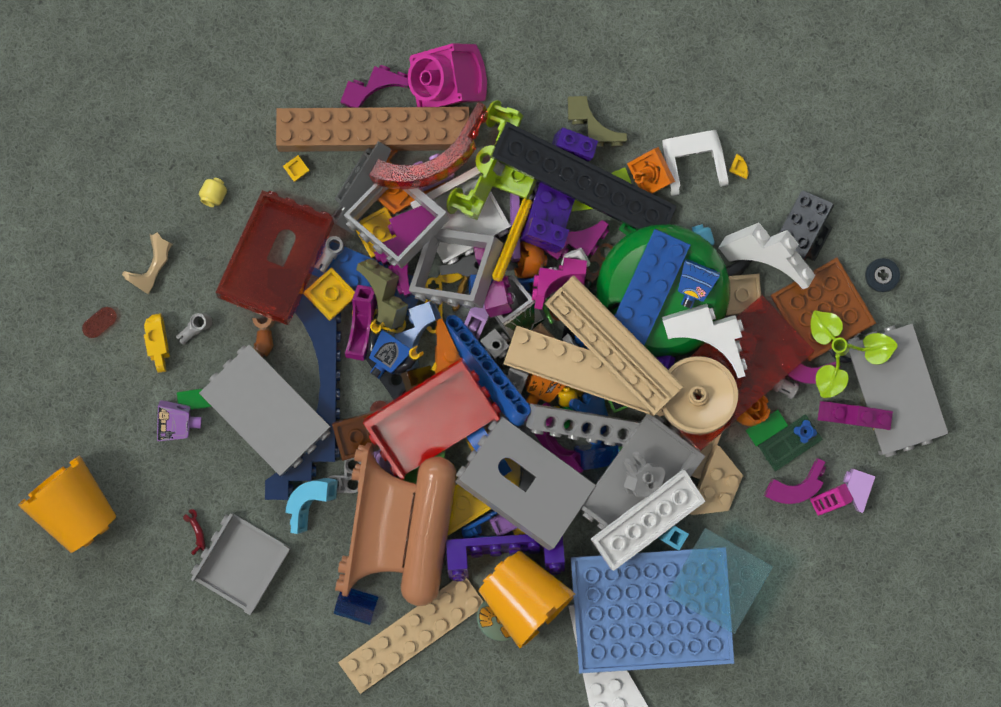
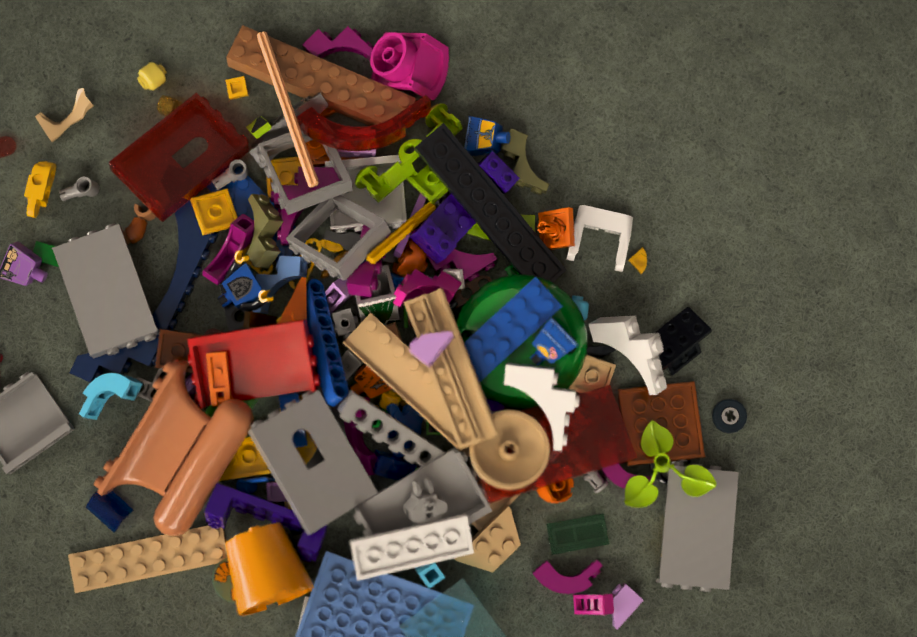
camera: 15 degrees right, 5 degrees down
green tile [745,410,788,446] -> none
blue plate [794,420,817,443] -> none
magenta arch [817,401,893,430] -> none
none -> clear yellow leg [157,95,183,120]
none -> orange plate [206,351,233,407]
none -> lime tile [246,116,272,139]
none -> light nougat axle [257,31,318,187]
none -> lavender slope [409,331,454,368]
none -> torso [464,116,511,156]

